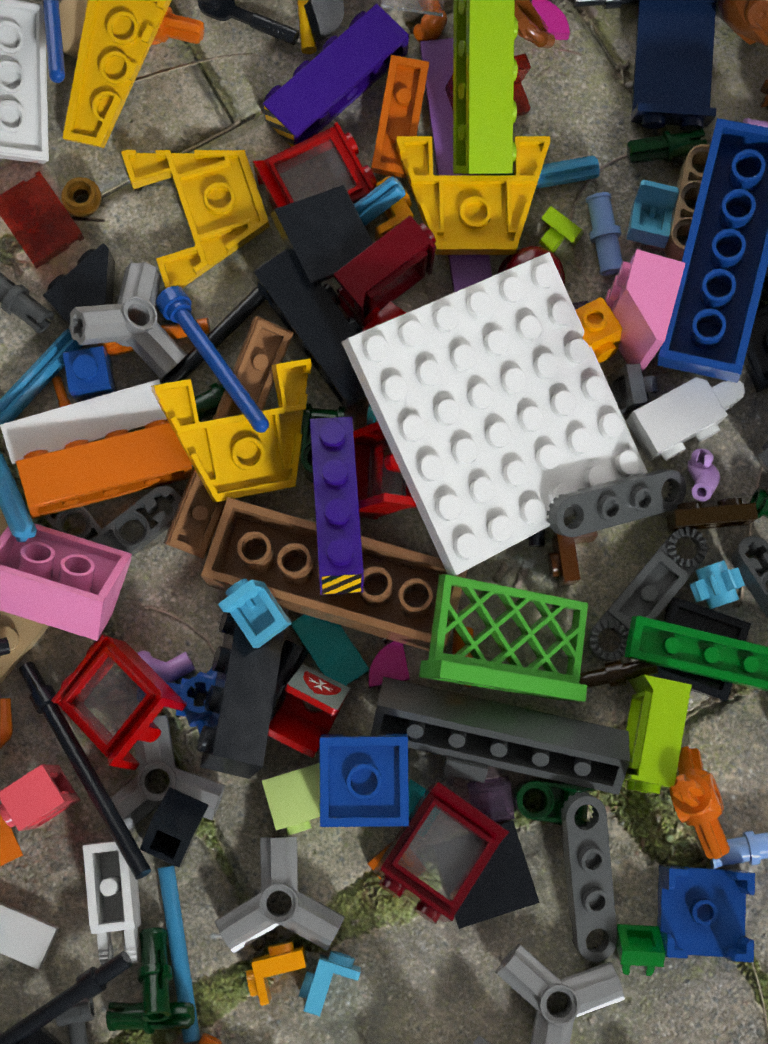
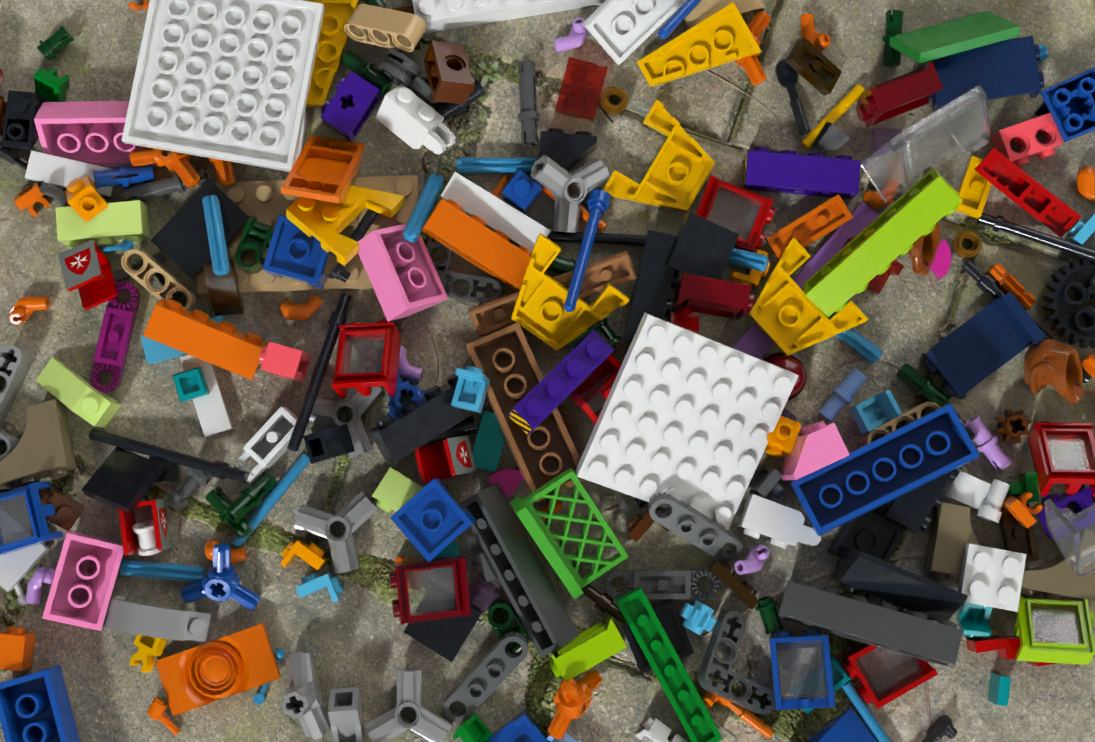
camera: 55 degrees right, 5 degrees up
lime tile [539,206,584,253] -> none

